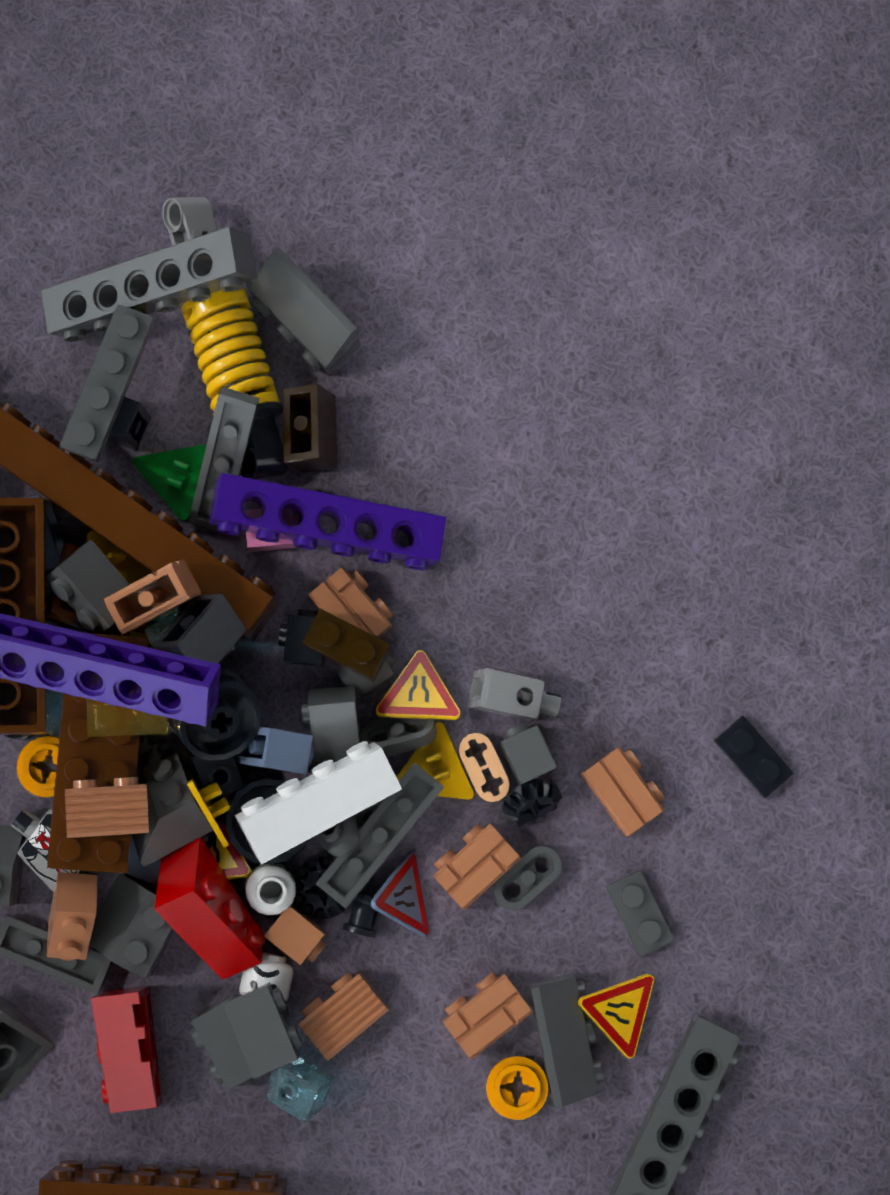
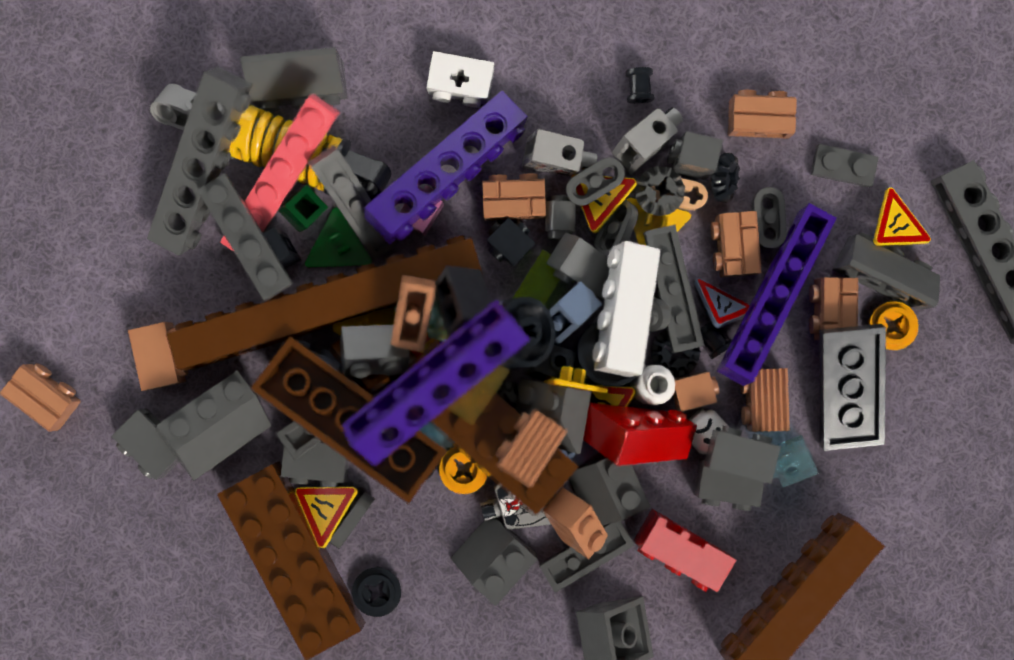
camera: 55 degrees left, 5 degrees up
dark brown brick [283,384,337,472] -> none
dark brown brick [302,608,392,682] -> none
black plate [713,716,794,798] -> none
none -> coral plate [220,93,340,252]
none -> dark green brick [278,184,329,232]
none -> white brick [426,51,494,108]
none -> clear neon green plate [513,250,560,305]
none -> light grey torso [521,129,597,176]
none -> dark grey plate [566,158,625,205]
none -> black bush [625,67,655,104]
none -> dark grey gear [635,166,685,216]
none -> dark purple brick [716,203,837,386]
none -> plate [819,324,886,451]

